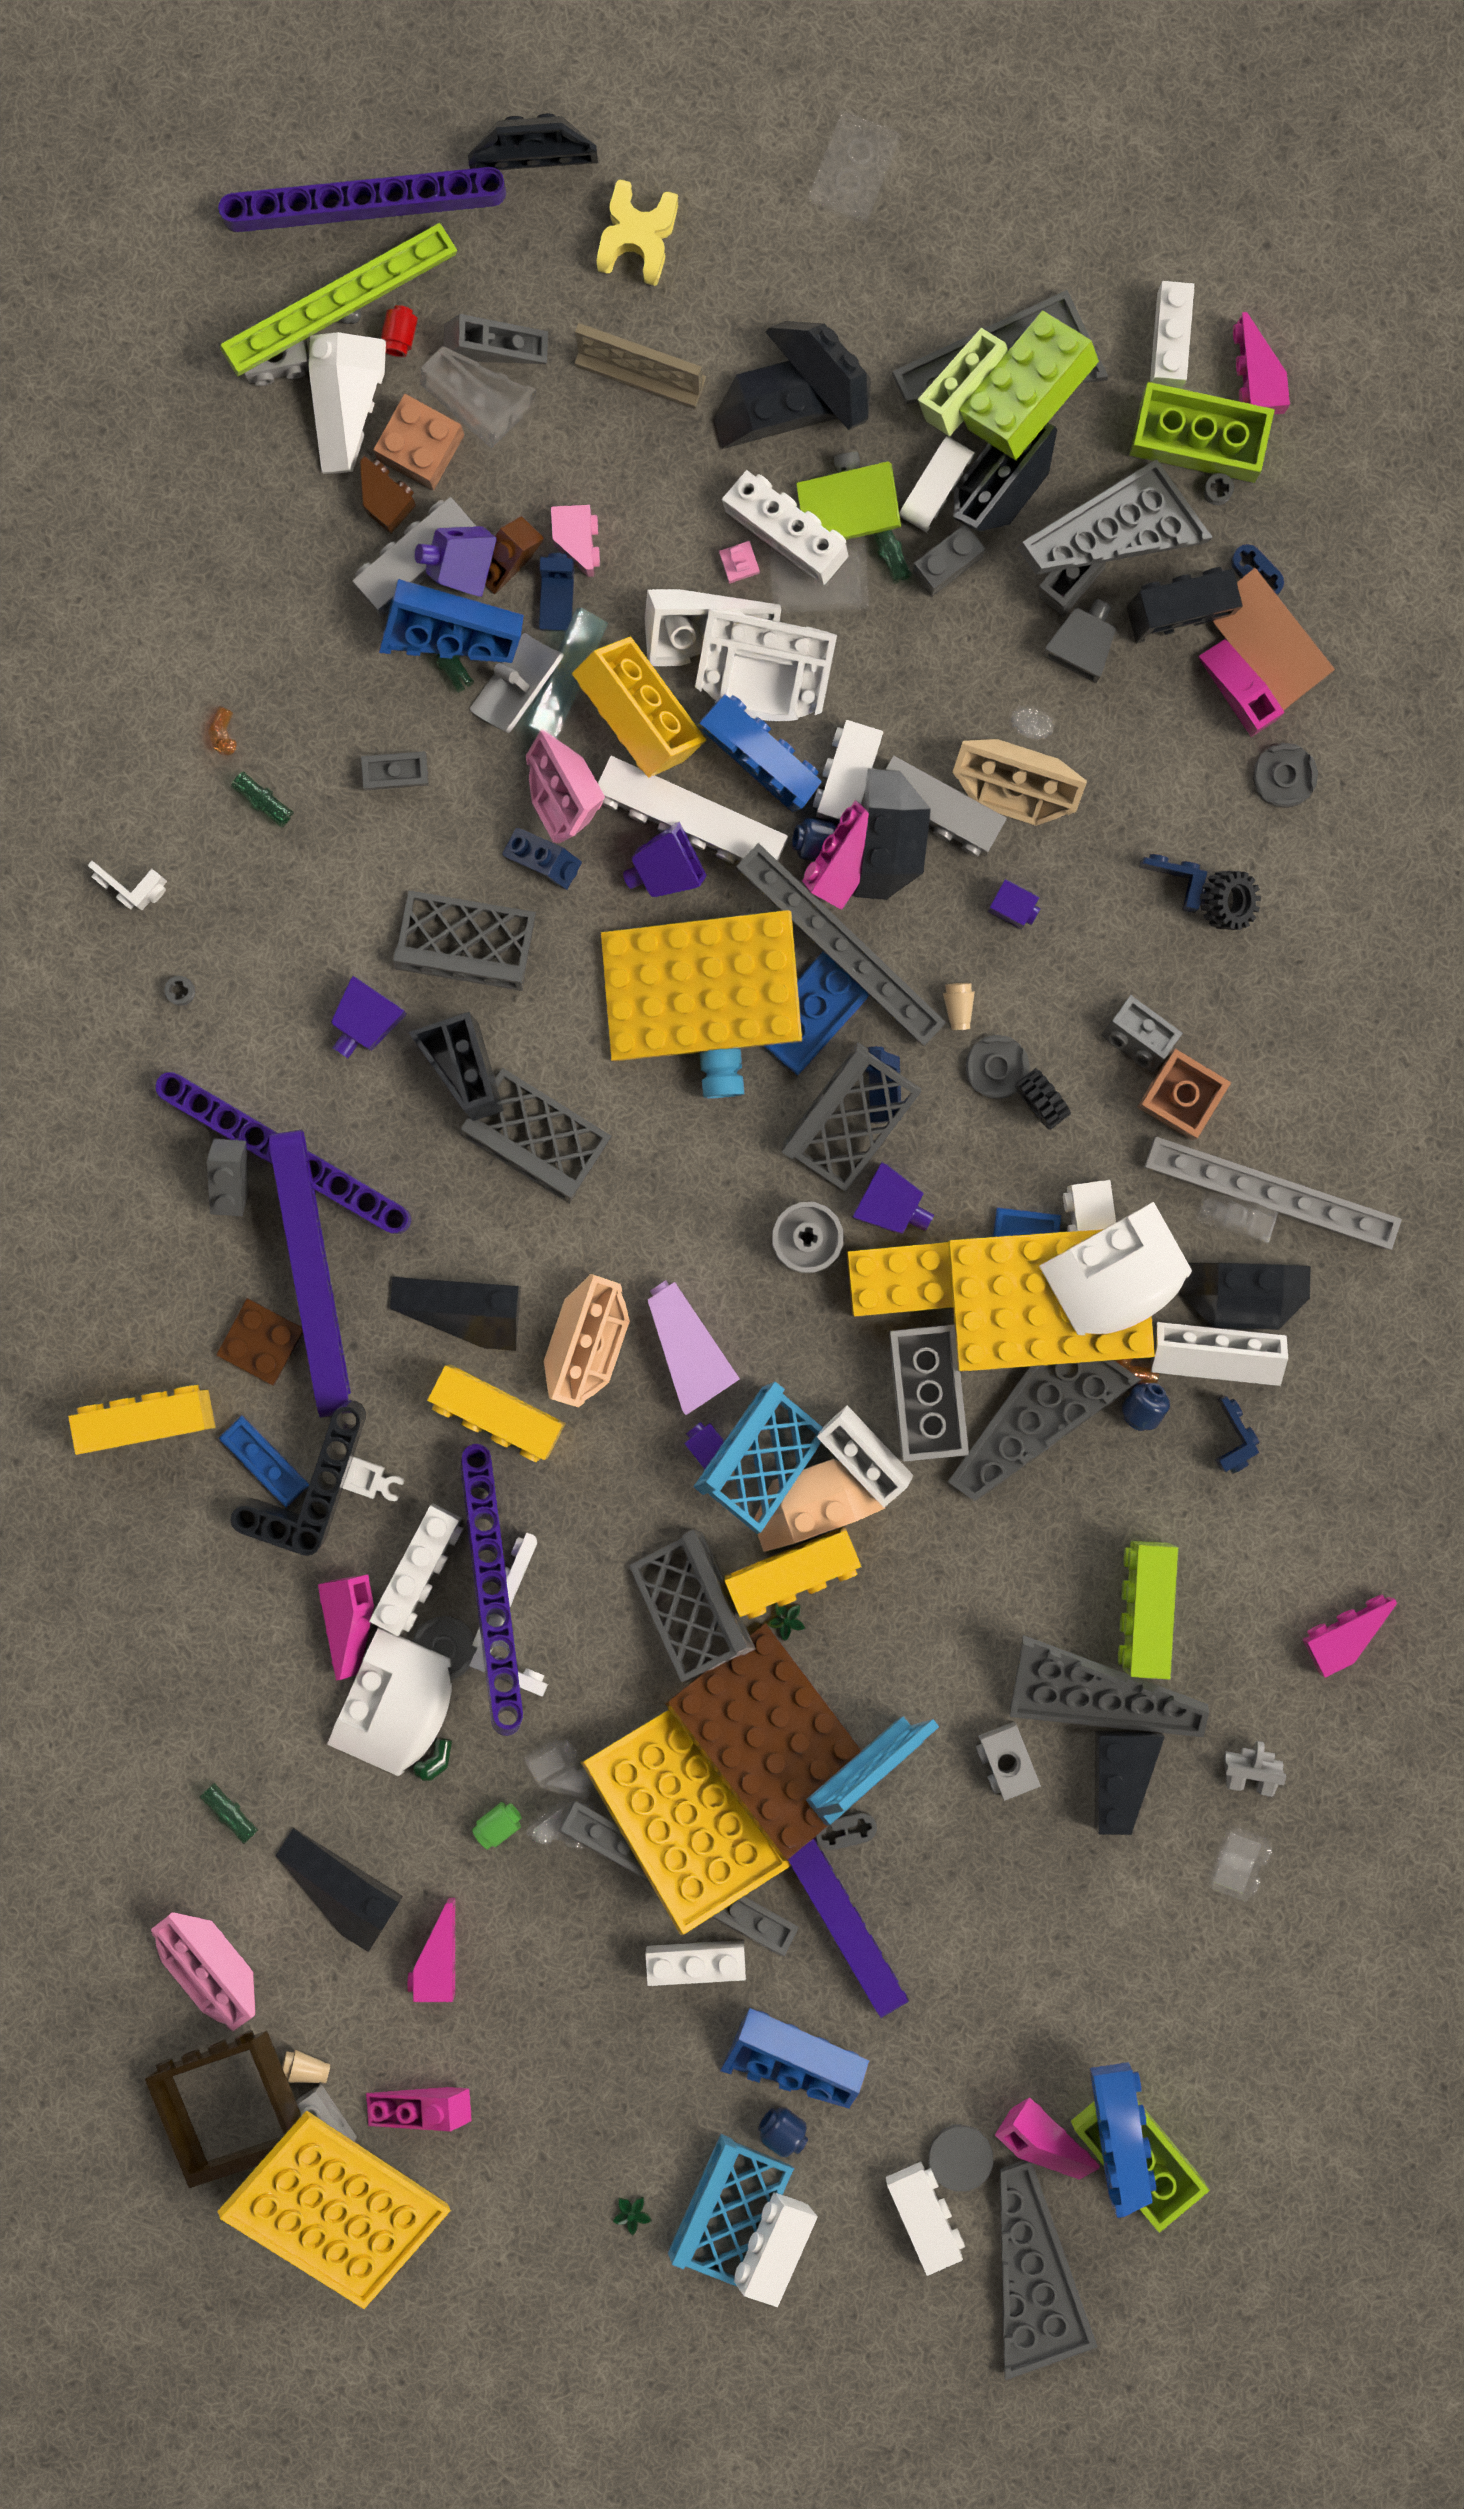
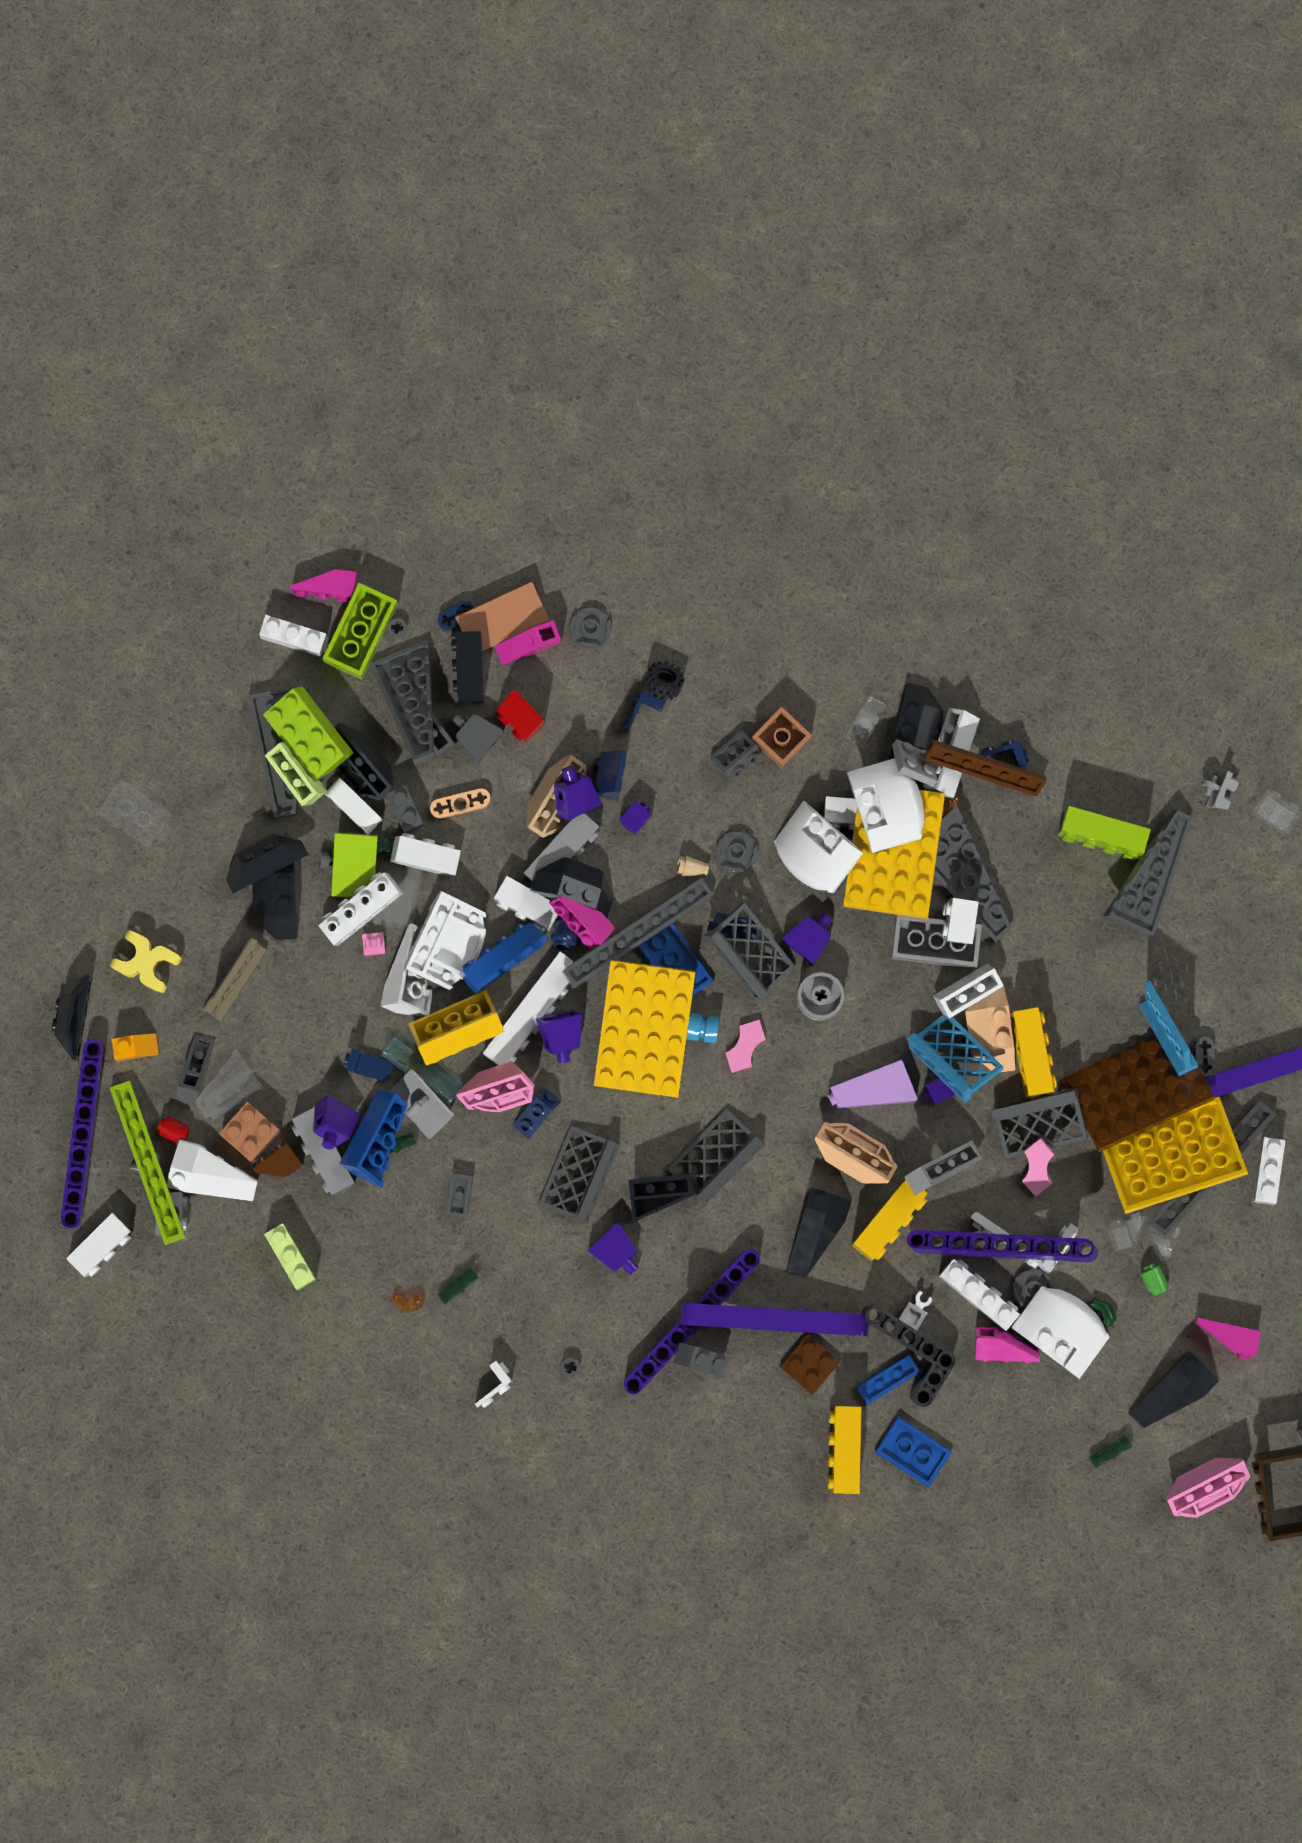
camera: 85 degrees left, 5 degrees down
tan cone [282,2050,330,2084] -> none
reddish brown slope [485,516,544,594] -> none
bright pink slope [551,505,600,577] -> none
dark green plant [767,1603,806,1641] -> none
yellow brick [847,1242,953,1317] -> none
light grey brick [976,1722,1041,1801] -> none
black tyre [1015,1068,1071,1130] -> none
black wedge [1094,1731,1165,1835] -> none
dark blue head [1122,1382,1170,1431] -> none
light grey plate [1144,1137,1402,1250] -> none
dark pink slope [1302,1595,1397,1678] -> none
none -> white brick [66,1213,132,1277]
none -> light orange slope [111,1034,159,1062]
none -> yellowish green brick [264,1223,316,1290]
none -> white brick [390,833,461,877]
none -> light nougat beam [430,789,490,819]
none -> red slope [497,690,544,743]
none -> dark purple torso [554,766,602,821]
none -> dark blue slope [592,750,626,801]
none -> bright pink tile [725,1020,766,1073]
none -> white slope [774,801,863,893]
none -> blue tile [875,1416,952,1488]
none -> light grey plate [892,740,938,787]
none -> light grey brick [905,1140,983,1195]
none -> reddish brown plate [923,740,1047,797]
none -> white brick [942,898,978,944]
none -> bright pink tile [1022,1137,1055,1197]

